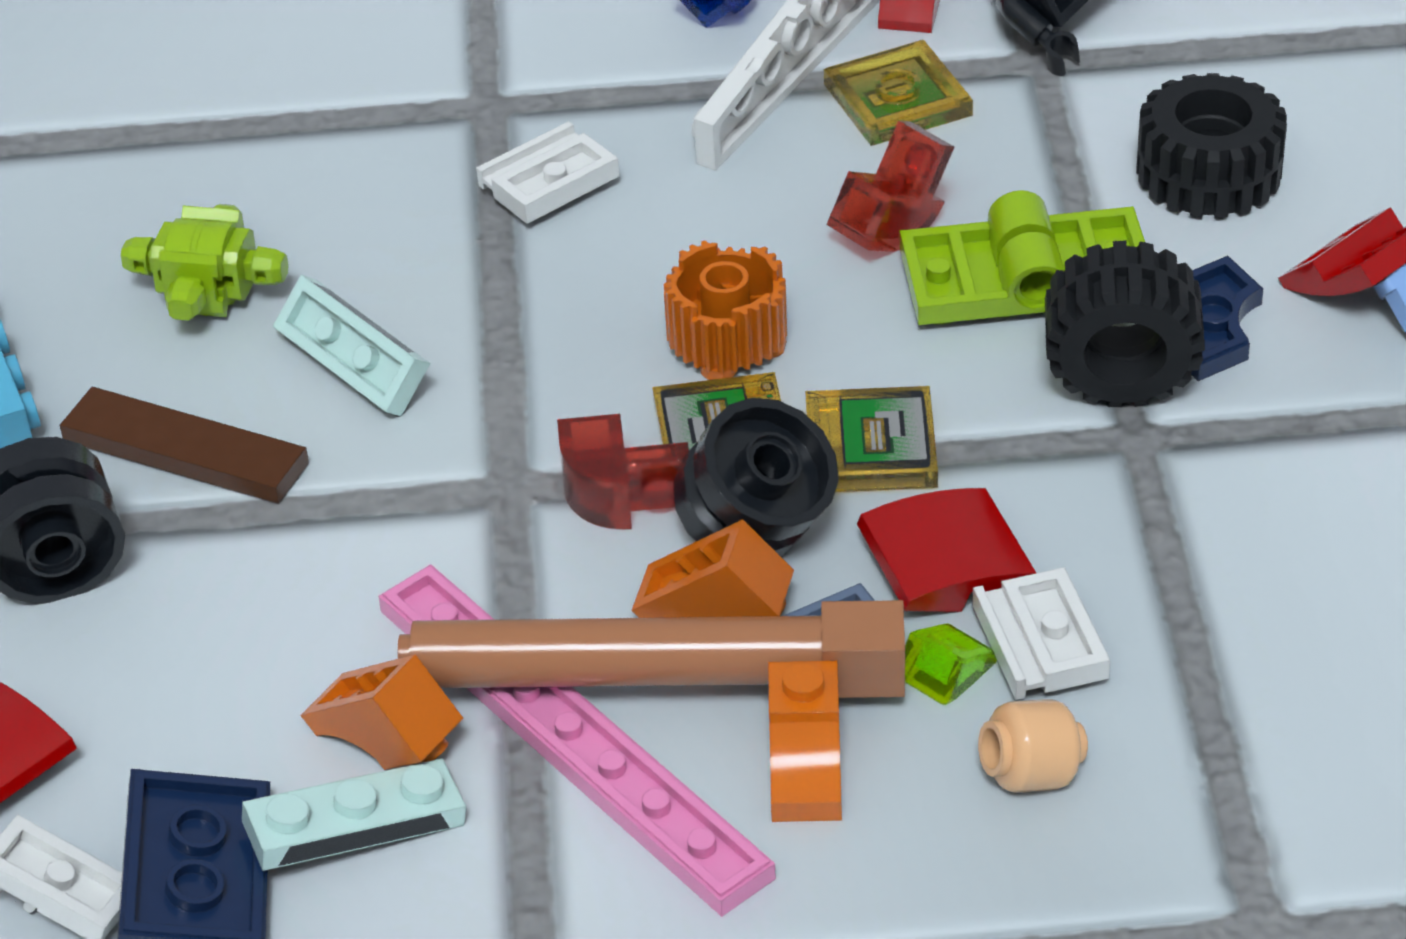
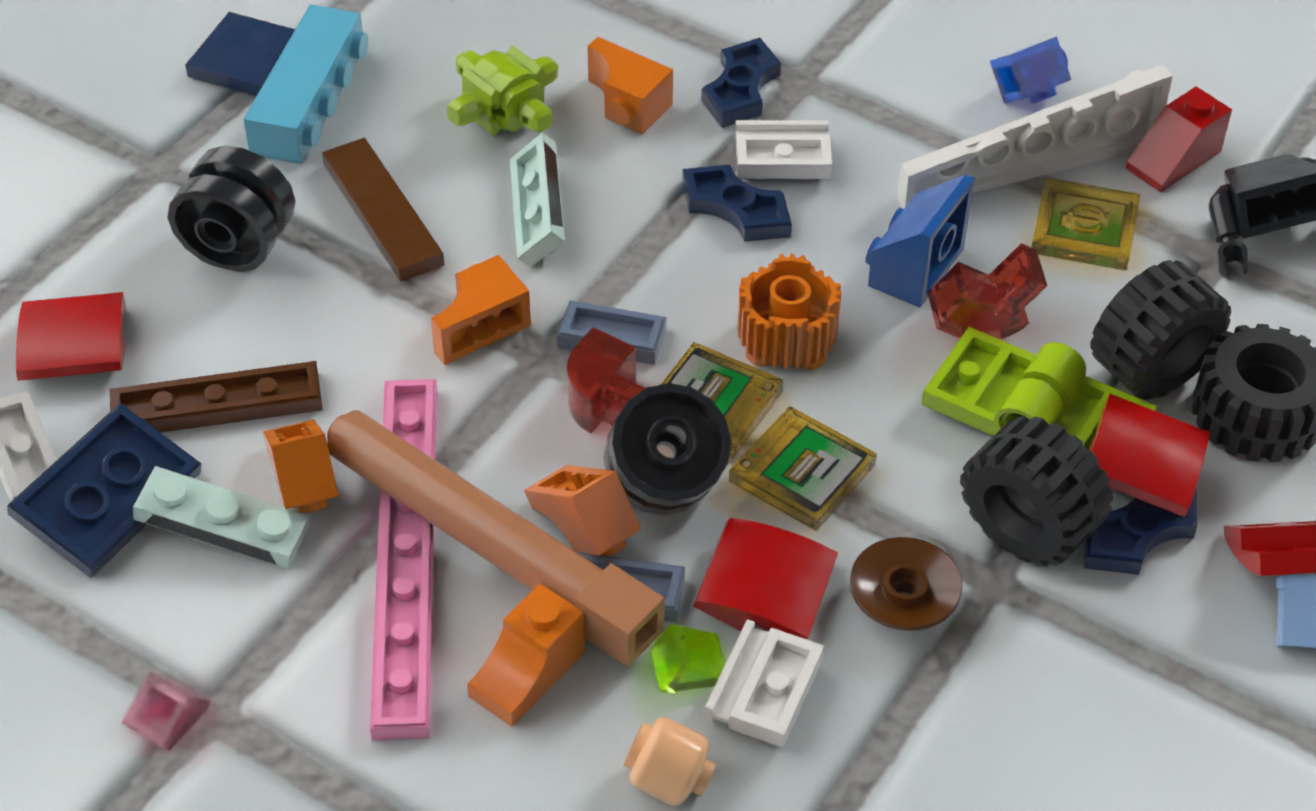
camera: 35 degrees right, 5 degrees up
none -> reddish brown tile [109,361,323,433]
none -> orange arch [431,255,531,365]
none -> sand blue tile [557,300,667,365]
none -> orange arch [587,37,673,135]
none -> dark blue tile [682,164,792,242]
none -> dark blue tile [701,37,781,128]
none -> reddish brown dish [850,537,962,631]
none -> blue slope [865,174,975,308]
none -> red slope [1088,393,1210,517]
none -> black tyre [1090,260,1232,400]

